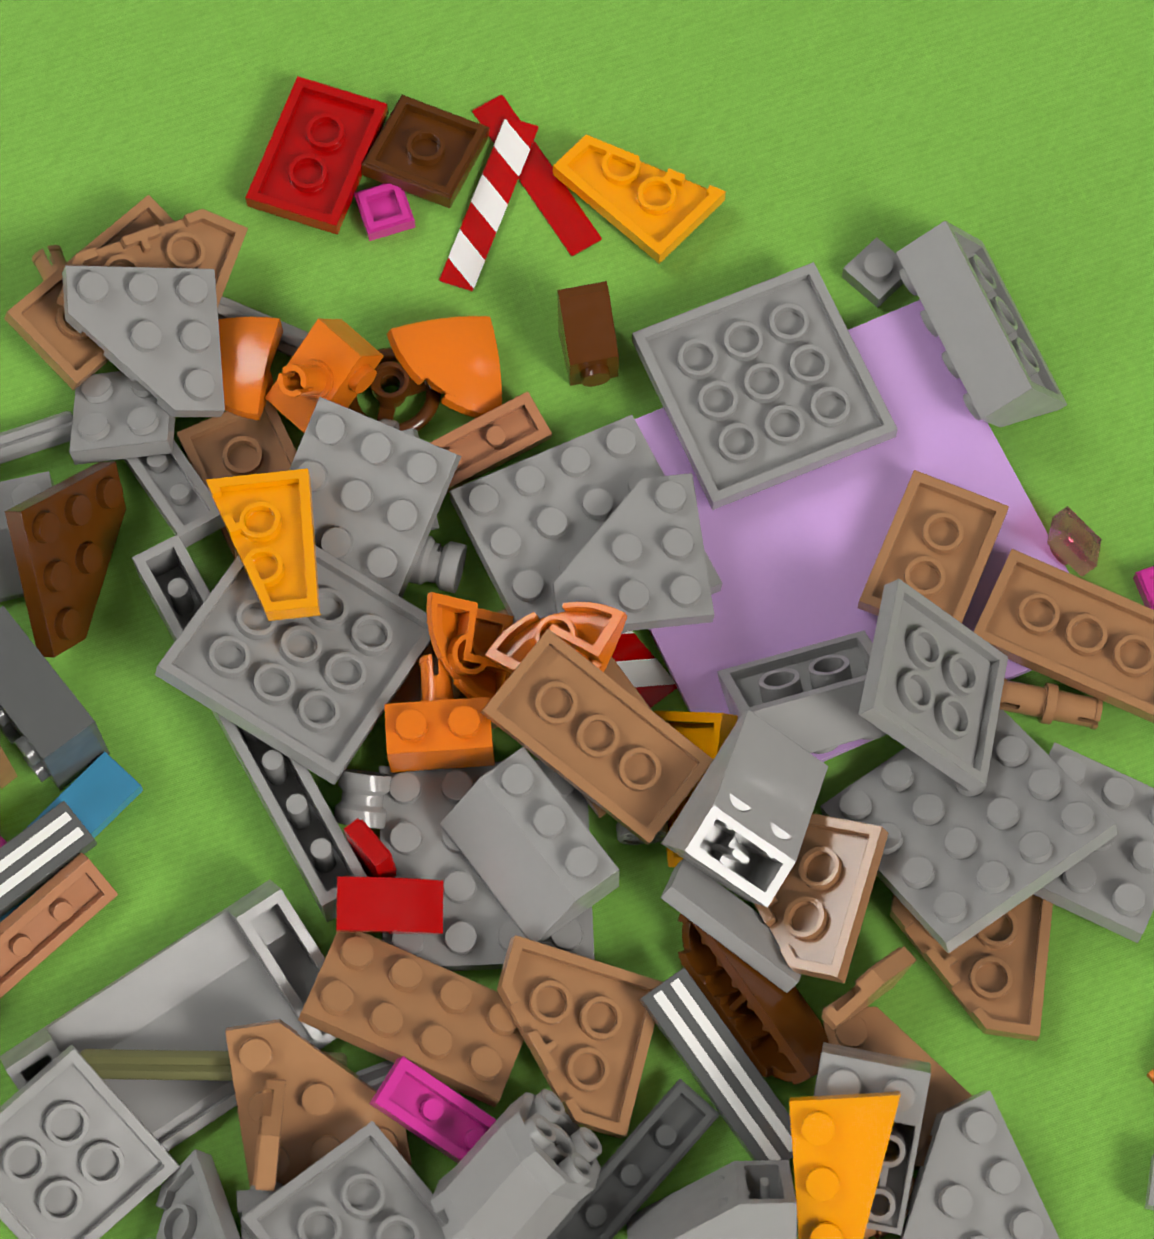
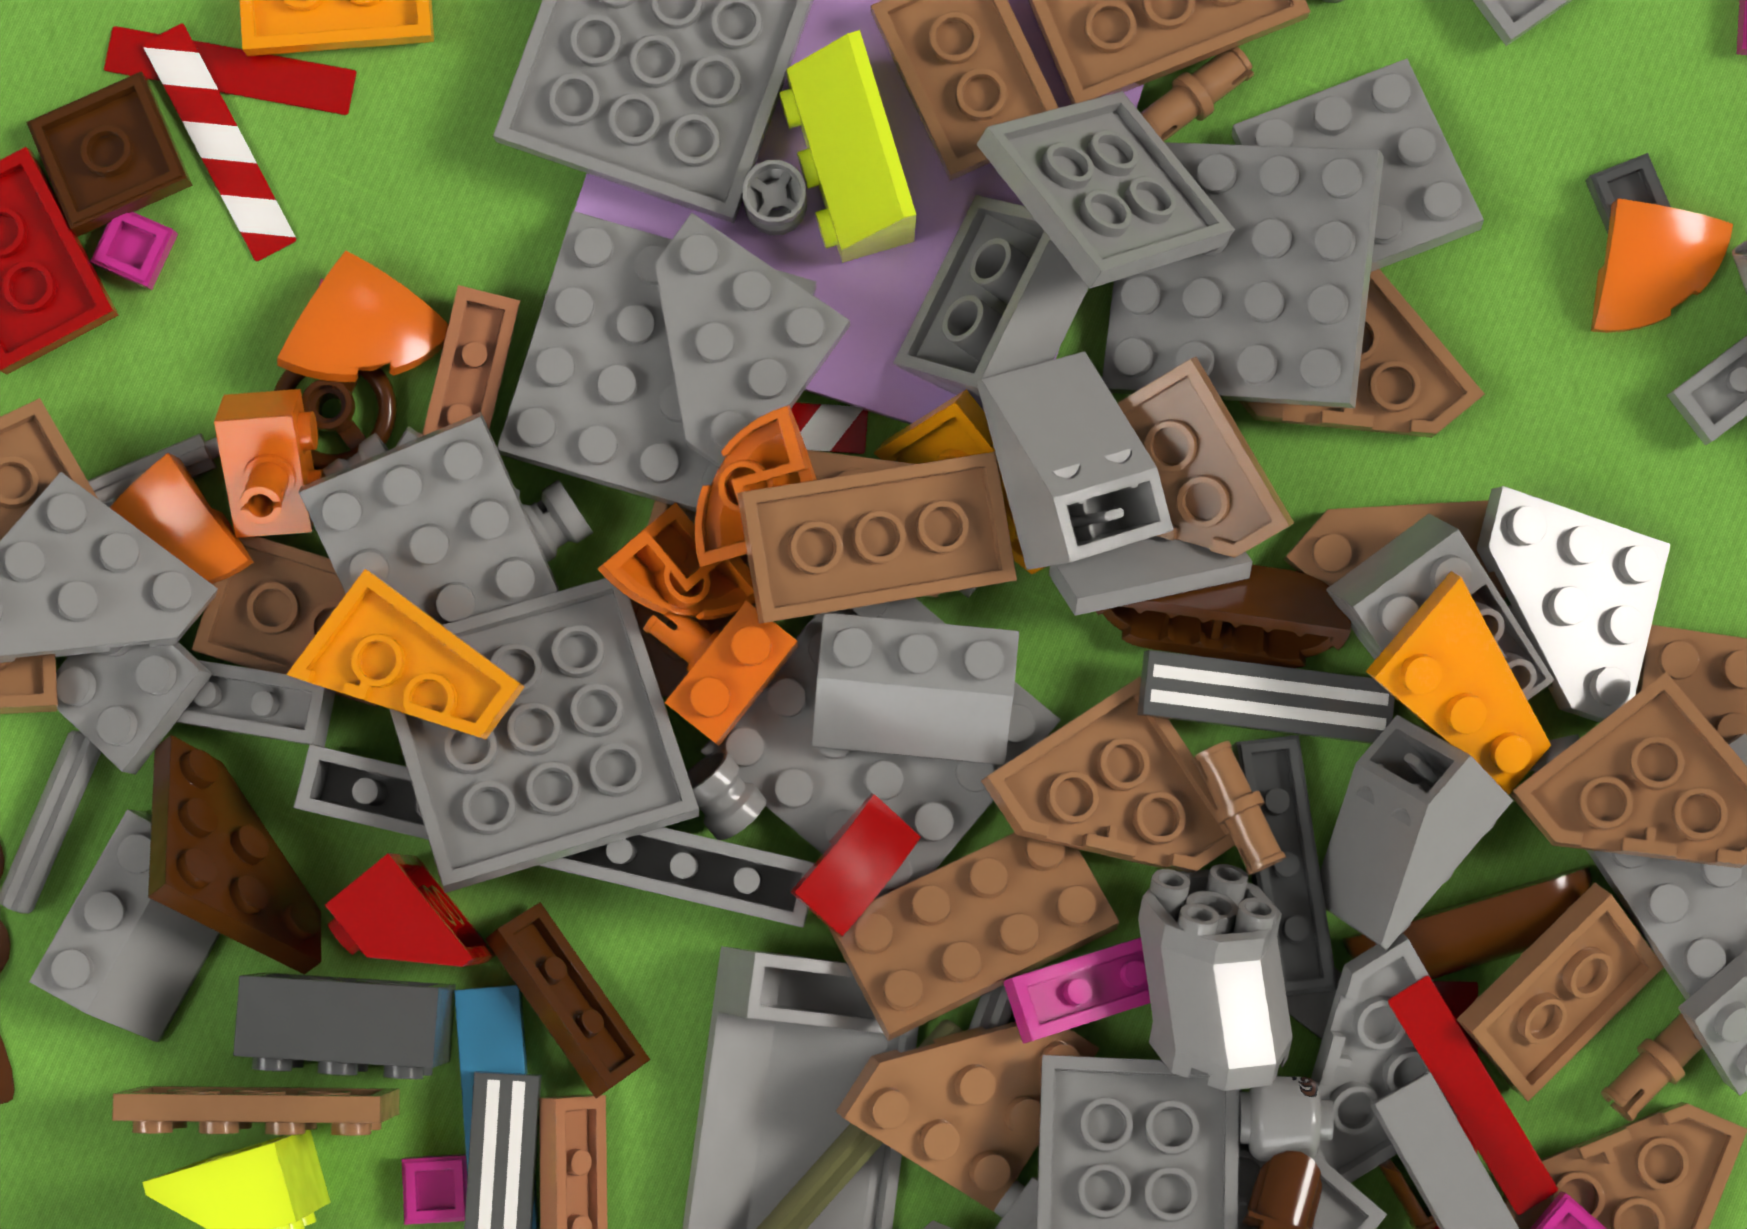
camera: 50 degrees left, 15 degrees up
medium nougat tile [253,1078,286,1191] -> none
red tile [343,818,397,878] -> none
reddish brown slope [557,281,619,387] -> none
medium nougat tile [821,946,916,1031] -> none
none -> red slope [325,853,496,967]
none -> reddish brown plate [485,902,651,1098]
none -> light grey wheel [742,160,807,235]
none -> neon yellow slope [779,30,917,263]
none -> medium nougat pin [1192,740,1286,875]

